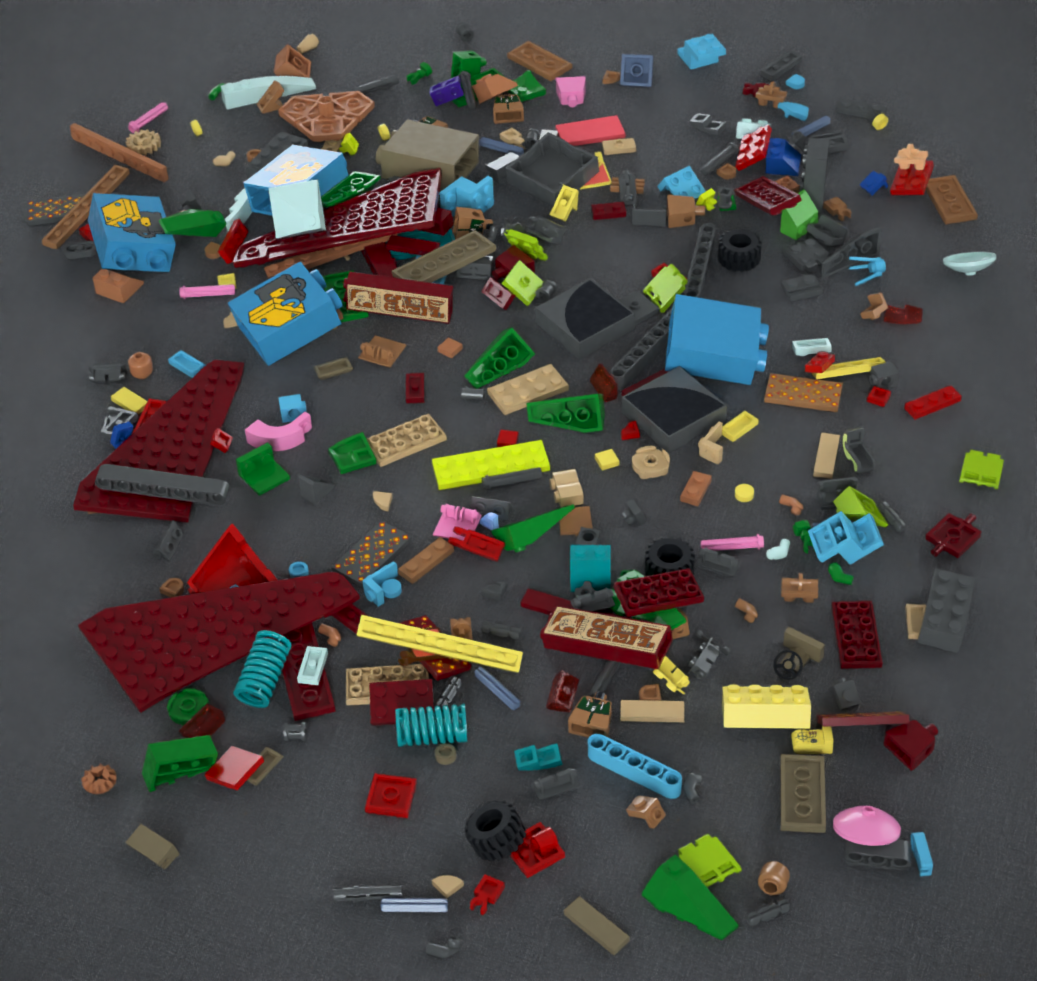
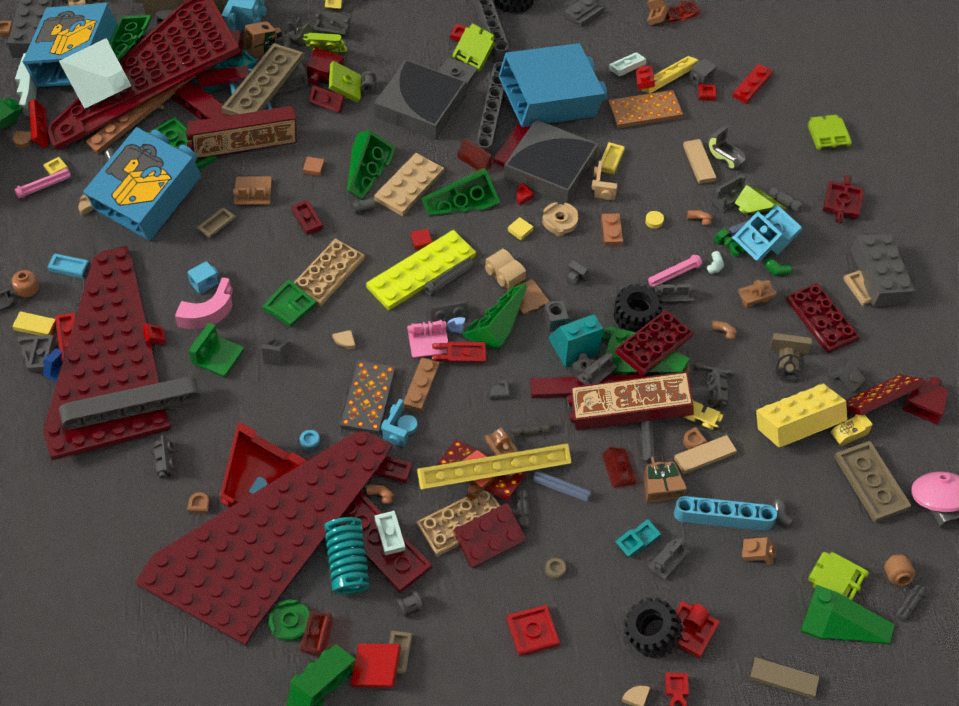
camera: 30 degrees left, 10 degrees up
teal piece [395,704,467,747] -> none

